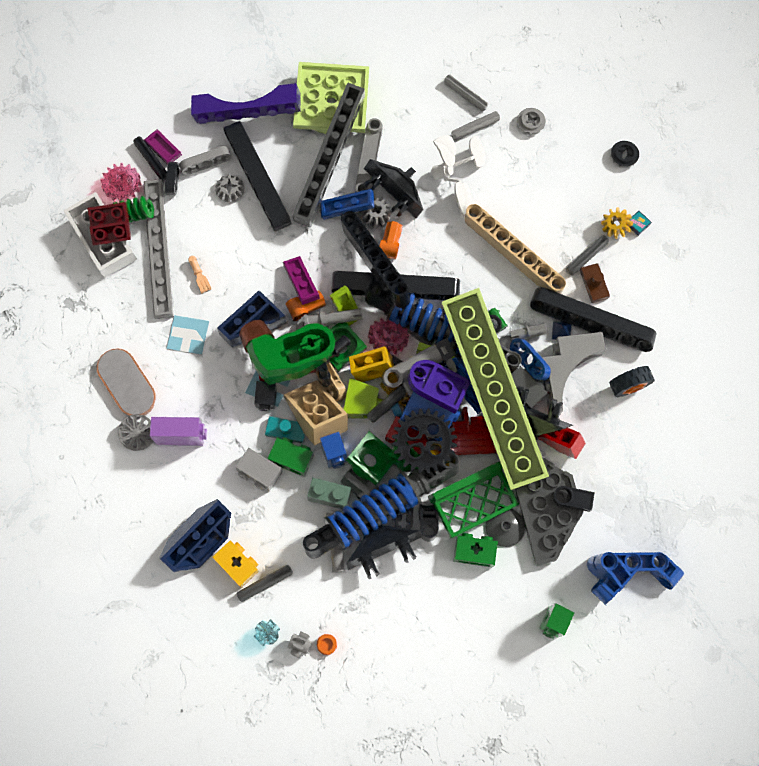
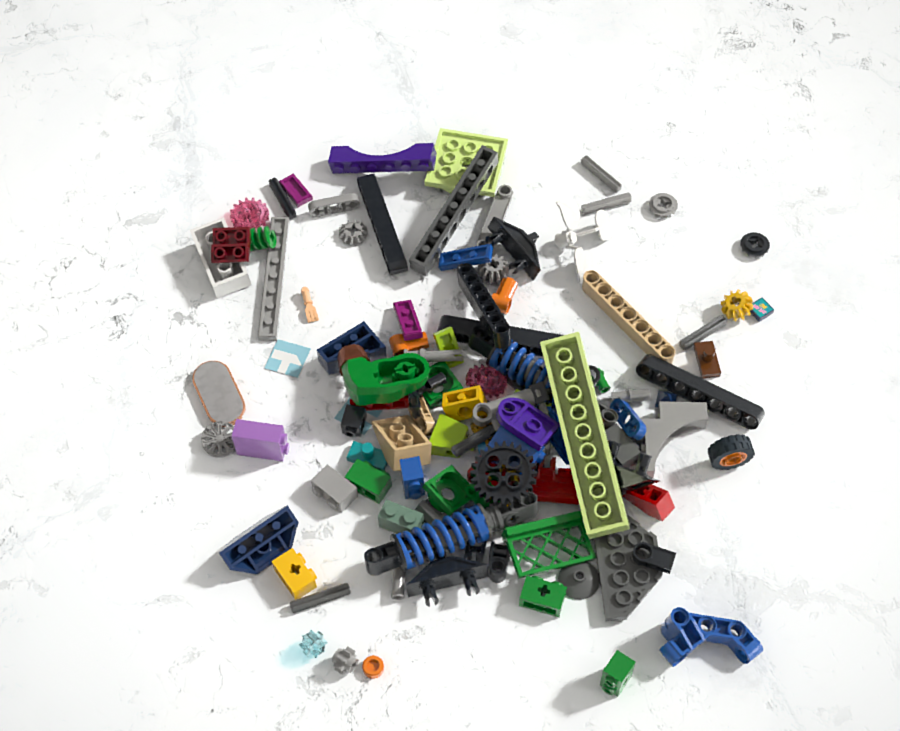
camera: 15 degrees right, 15 degrees down
black beam [165,162,180,195] -> none

